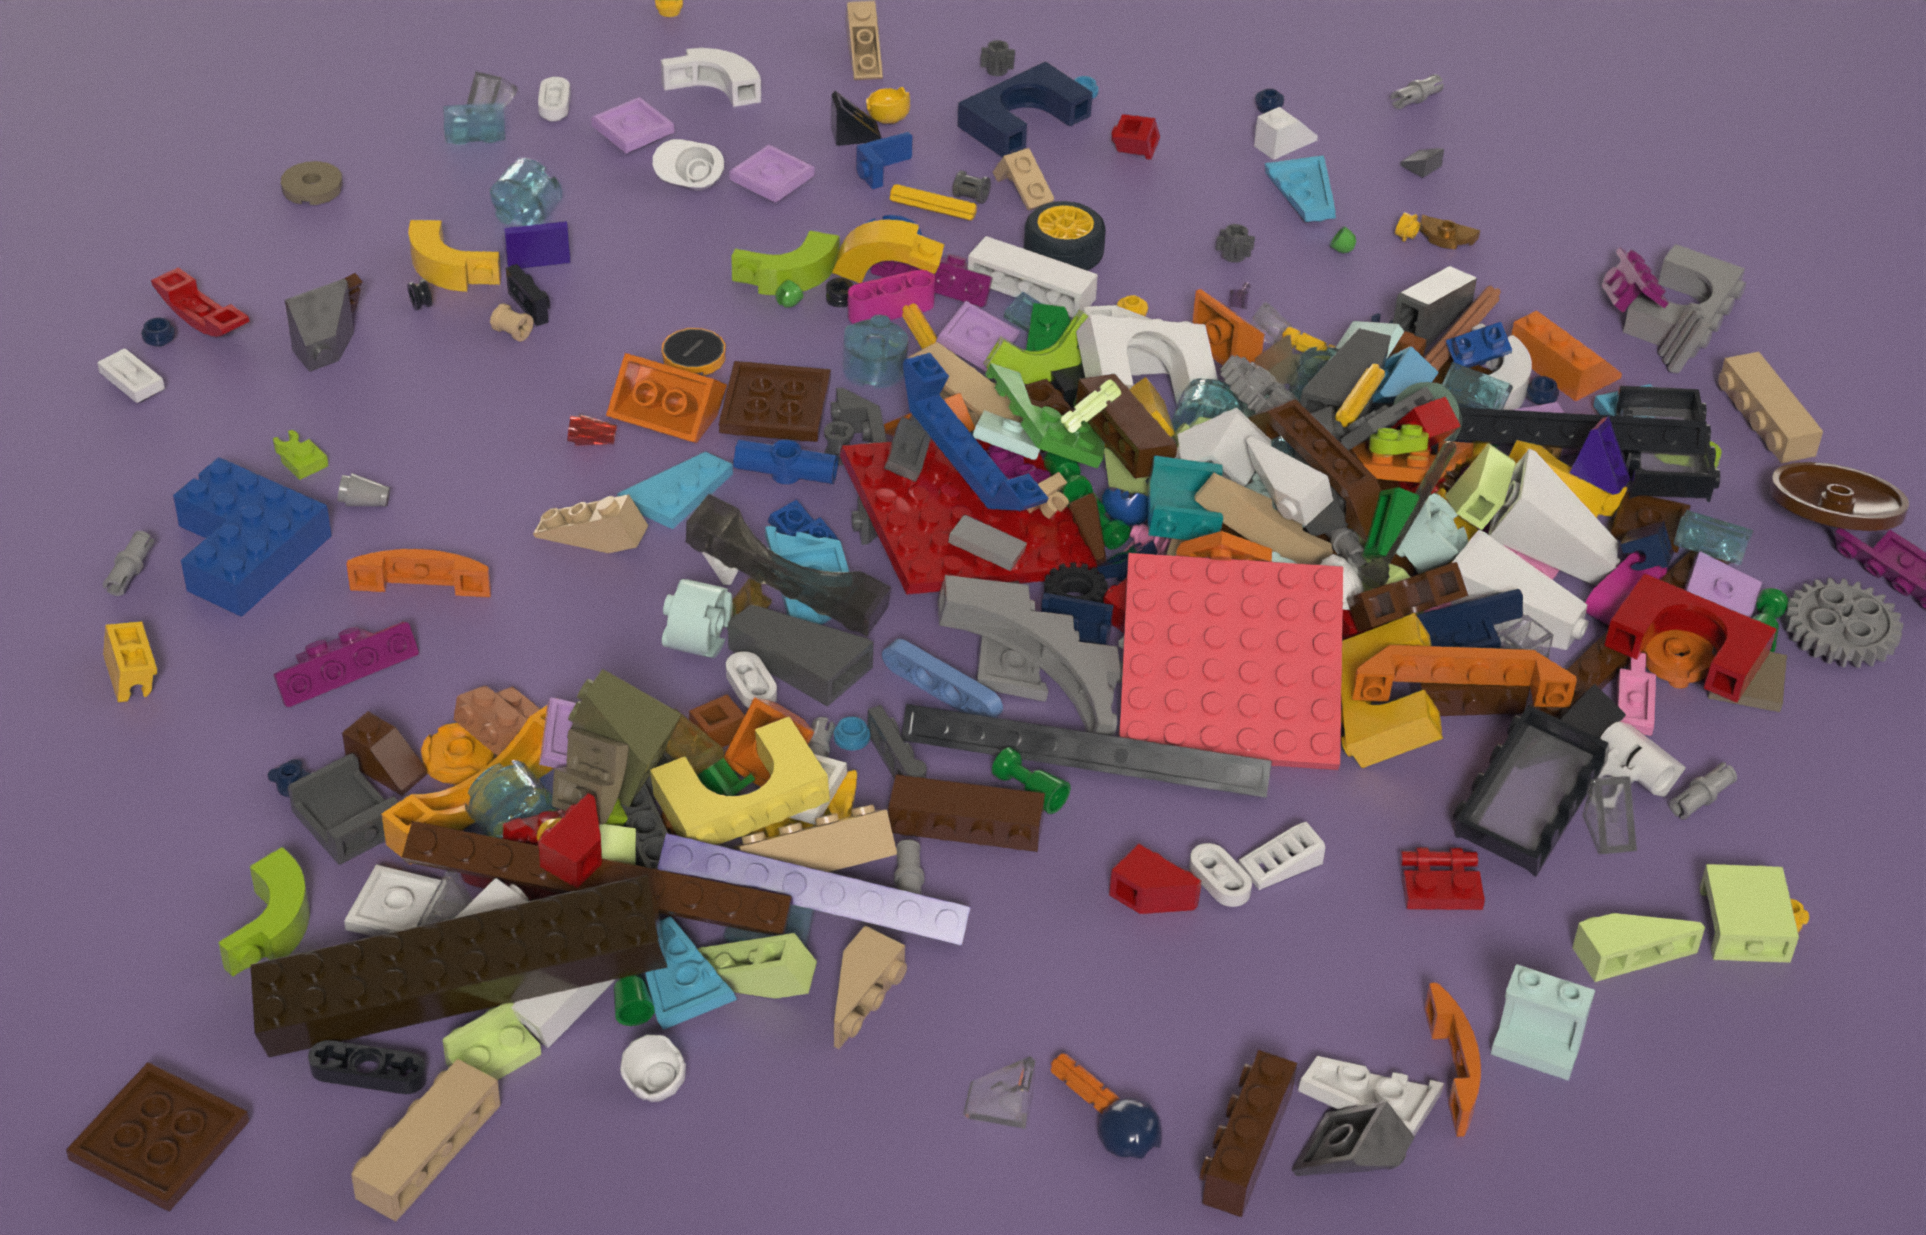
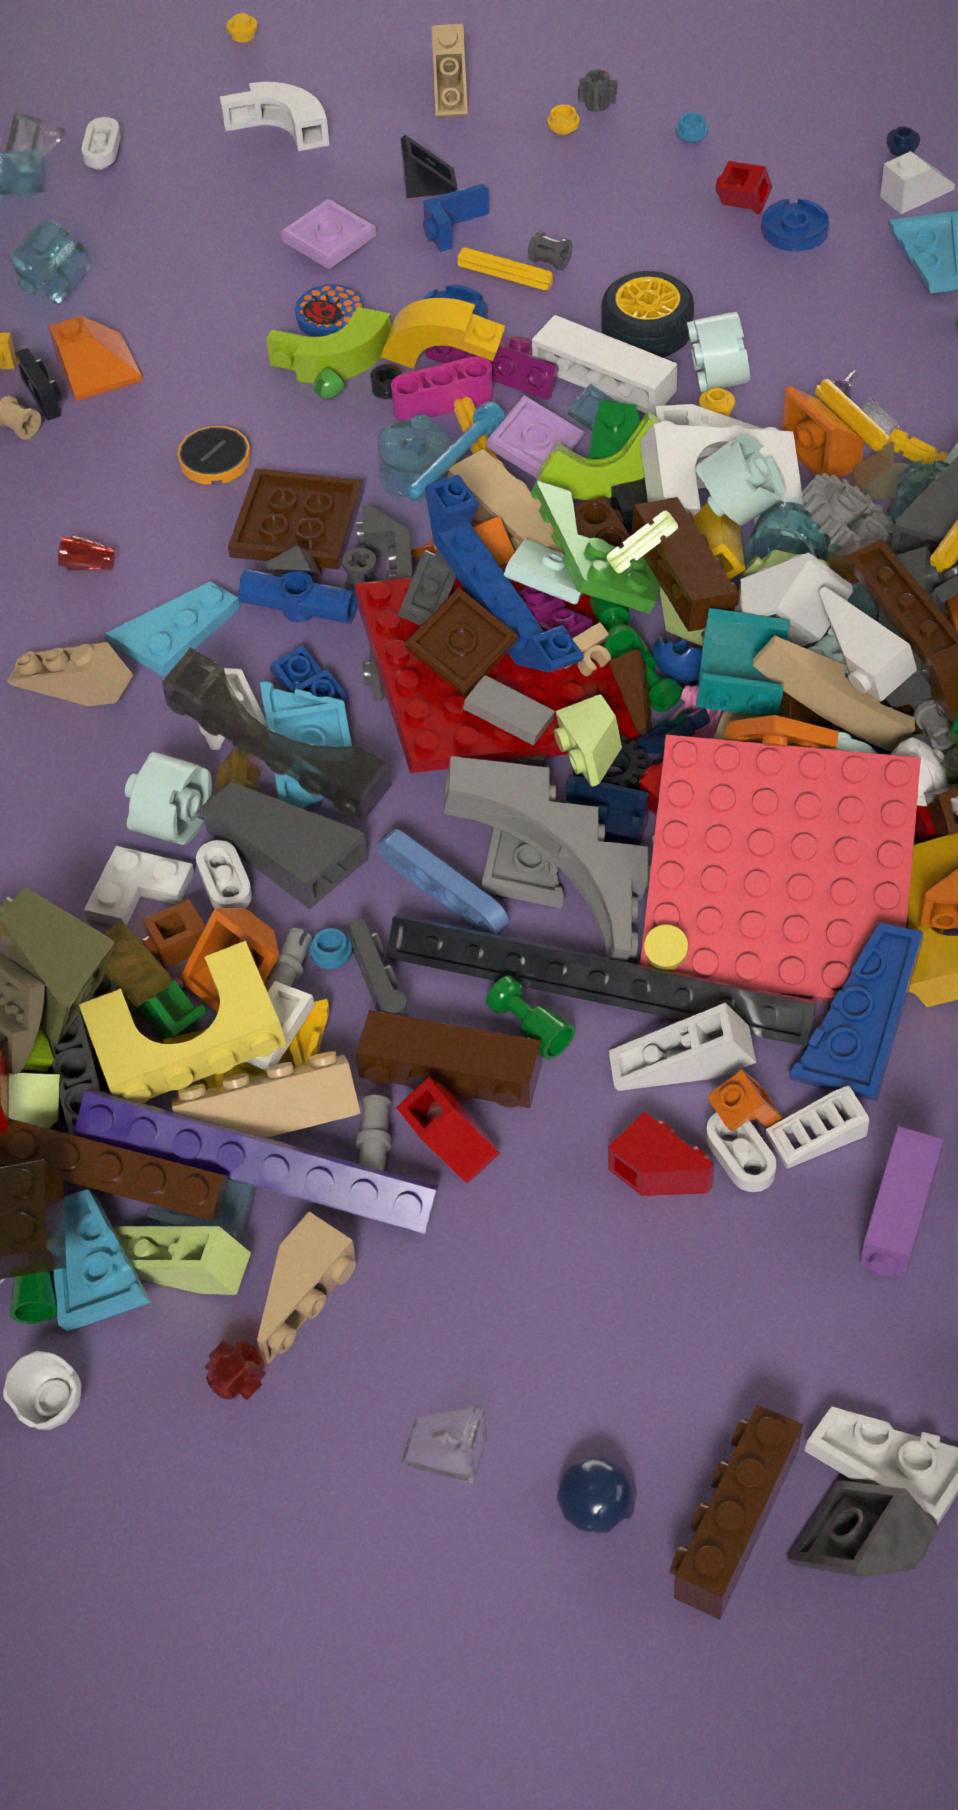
camera: 10 degrees right, 10 degrees up
dark purple slope [502,221,570,269] -> none
lavender plate [591,97,675,153] -> none
orange slope [606,353,727,443] -> none
white piece [653,139,724,191] -> none
yellow hair [866,87,911,124] -> none
dark blue arch [957,61,1093,158] -> none
tan bracket [992,148,1054,211] -> none
orange axle [1051,1053,1119,1114] -> none
dark grey gear [1216,224,1255,263] -> none
none -> orange slope [48,316,143,401]
none -> white plate [84,846,195,929]
none -> clear red gear [205,1340,266,1400]
none -> dark grey slope [266,545,321,575]
none -> tile [295,284,364,337]
none -> red slope [396,1077,501,1183]
none -> reddish brown plate [404,587,519,698]
none -> dark azure piece [407,401,505,500]
none -> yellow plate [547,105,580,135]
none -> yellowish green slope [554,694,622,787]
none -> white slope [609,1003,756,1091]
none -> light yellow tile [644,924,688,970]
none -> light aqua brick [686,312,750,393]
none -> light aqua brick [696,433,786,525]
none -> orange bracket [708,1070,784,1131]
none -> blue tile [761,199,829,252]
none -> blue wing [789,922,924,1101]
none -> yellow axle [815,379,889,451]
none -> medium lavender slope [860,1126,944,1279]

